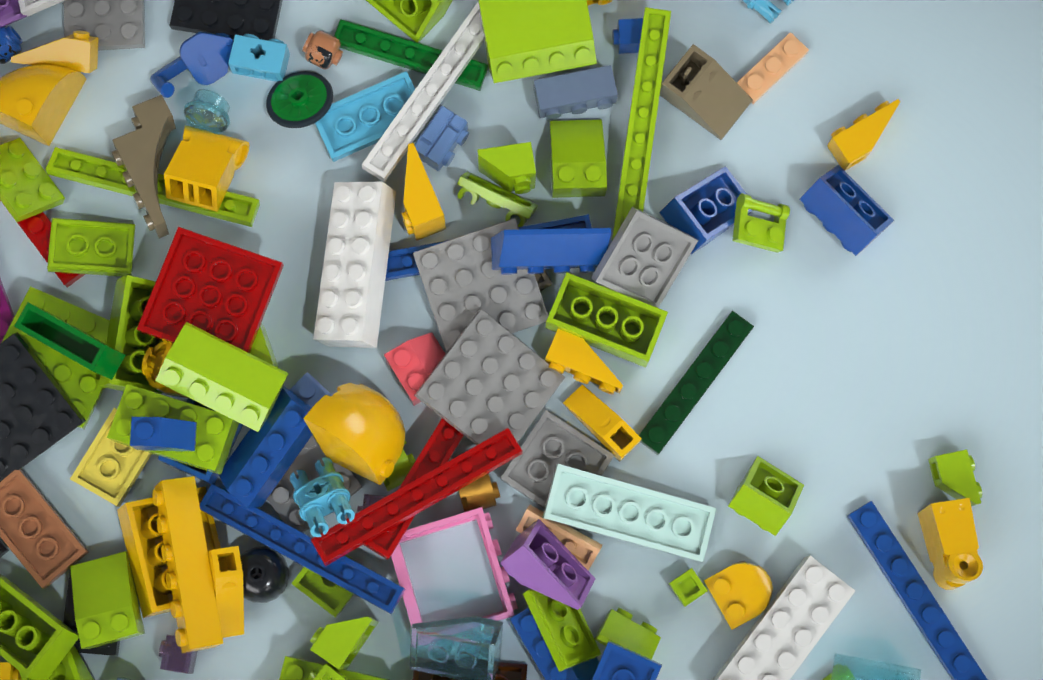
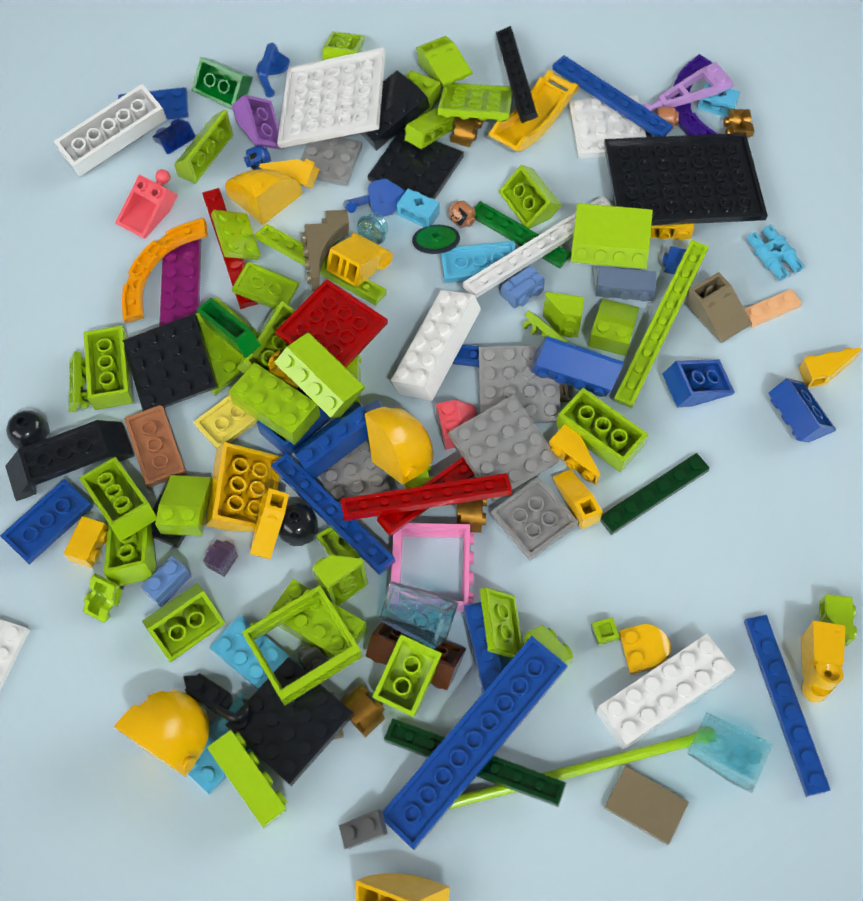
camera: 25 degrees right, 15 degrees down
blue slope [130,417,197,451] -> none
yellow brick [152,476,223,653] -> none
medium azure pin [290,457,355,537] -> none
yellow slope [401,142,446,241] -> none
medium lavender slope [500,519,596,610] -> none
light nougat plate [516,505,602,571] -> none
light aqua plate [542,464,716,562] -> none
light grey plate [591,207,698,308] -> none
lime slope [728,456,804,536] -> none
lime plate [732,193,790,253] -> none

